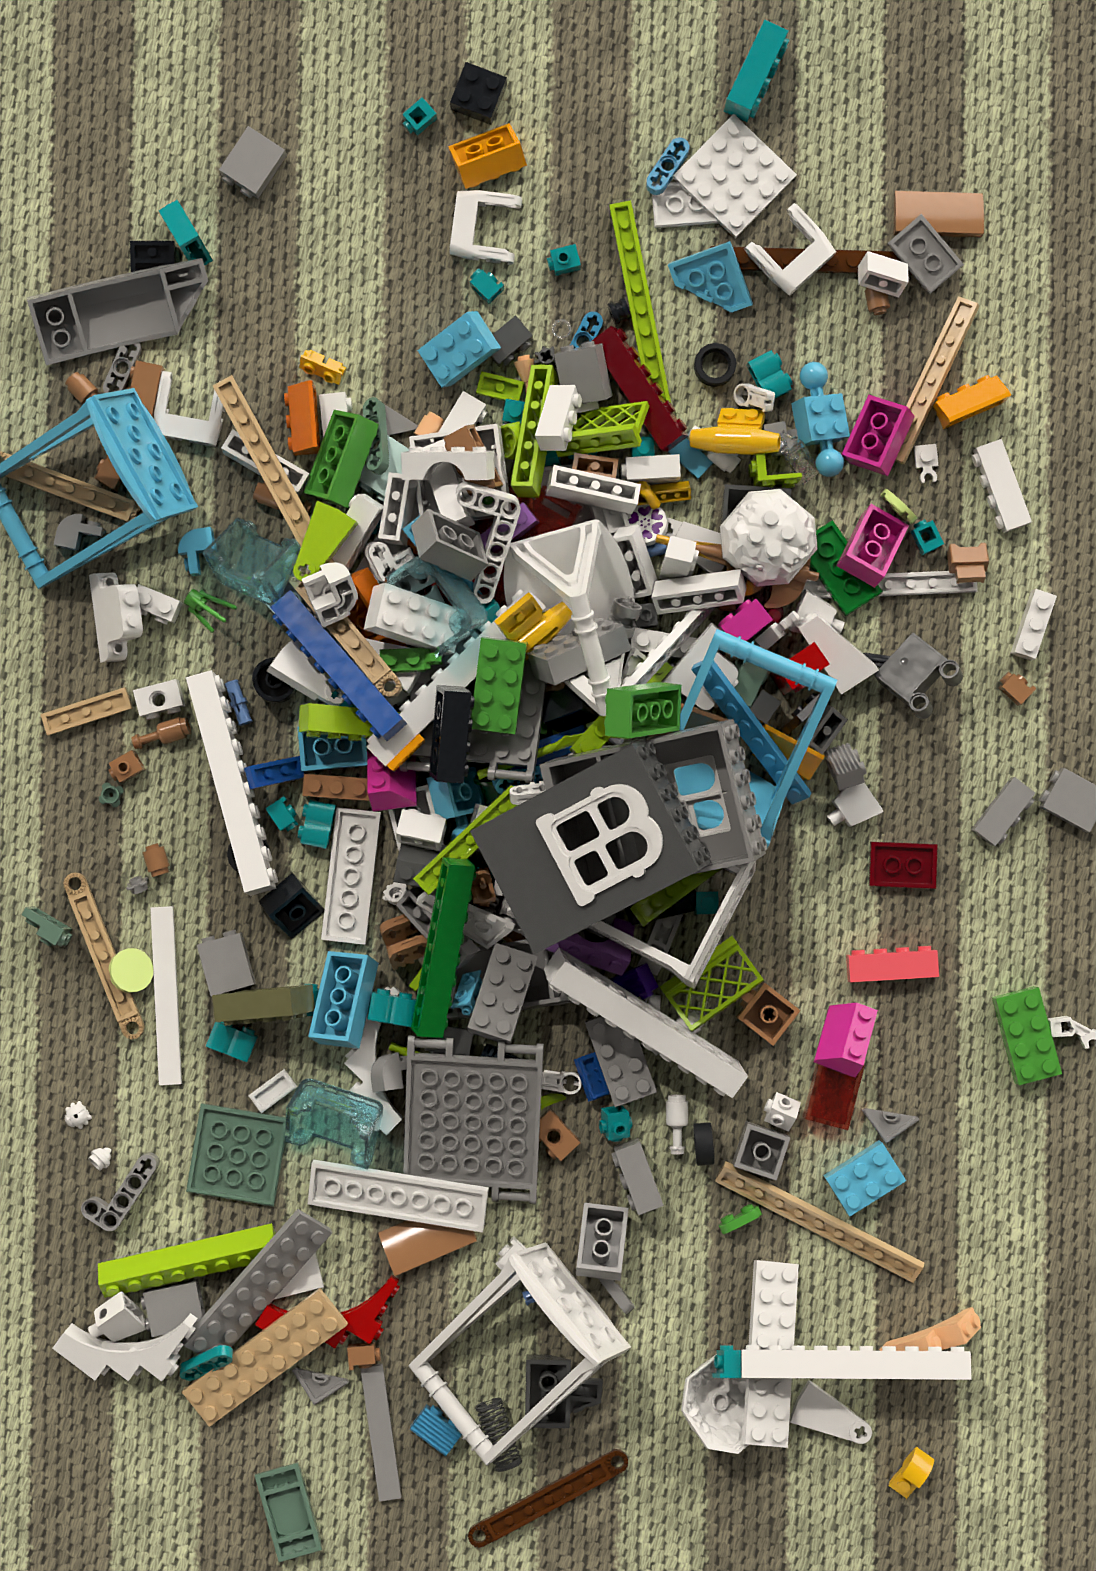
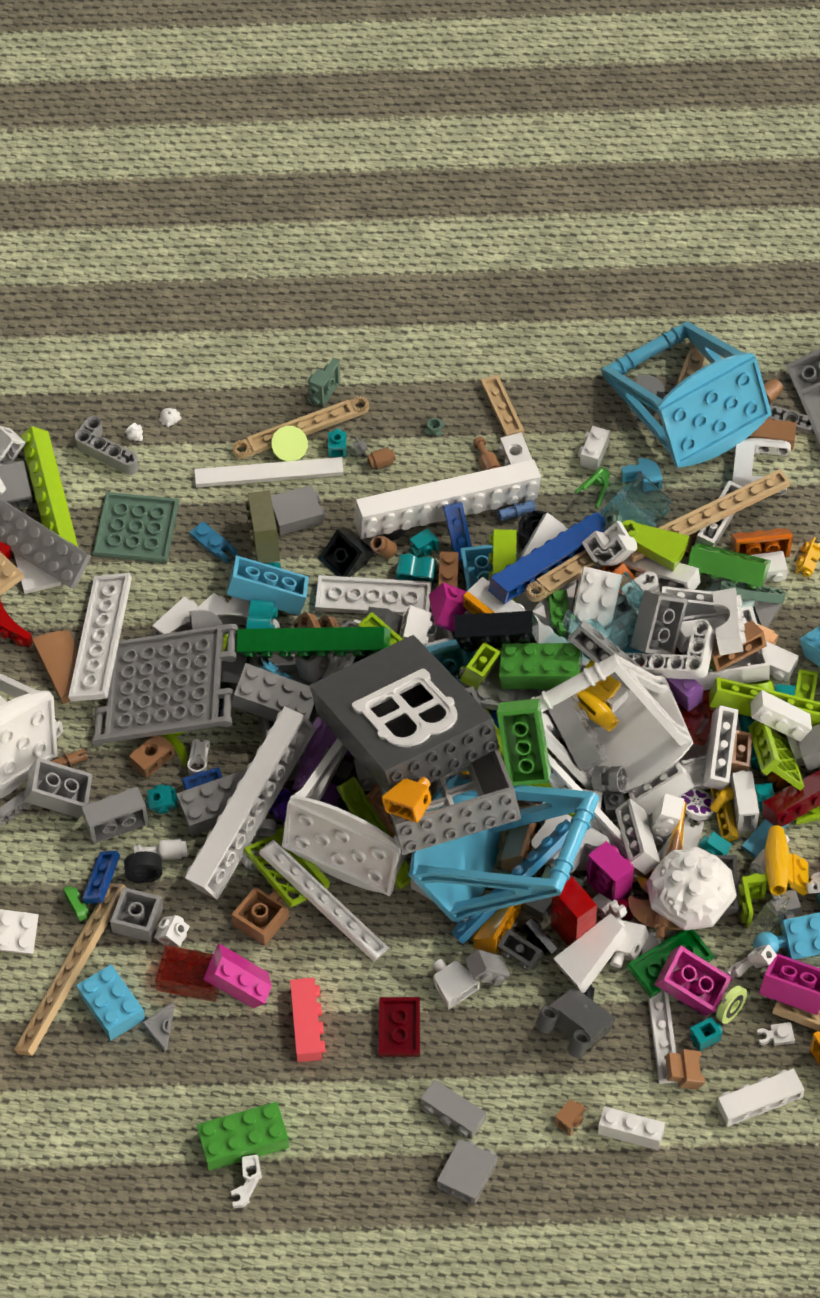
camera: 95 degrees right, 30 degrees down
white brick [89,573,143,663] -> none
medium nougat brick [109,750,146,783] -> none
teal brick [206,1021,258,1062] -> none
white tile [248,1069,298,1113] -> none
clear light blue windscreen [285,1078,384,1170] -> none
none -> medium nougat axle [51,748,88,768]
none -> blue plate [82,850,120,904]
none -> dark azure hinge [190,521,238,564]
none -> white tile [259,839,389,962]
none -> teal brick [328,429,347,458]
none -> medium nougat brick [371,535,397,559]
none -> light orange torso [382,777,432,823]
none -> lime brick [460,642,501,690]
none -> light grey brick [568,620,643,690]
none -> sand green plate [604,510,623,530]
none -> teal brick [698,831,732,855]
none -> white piece [726,944,777,979]

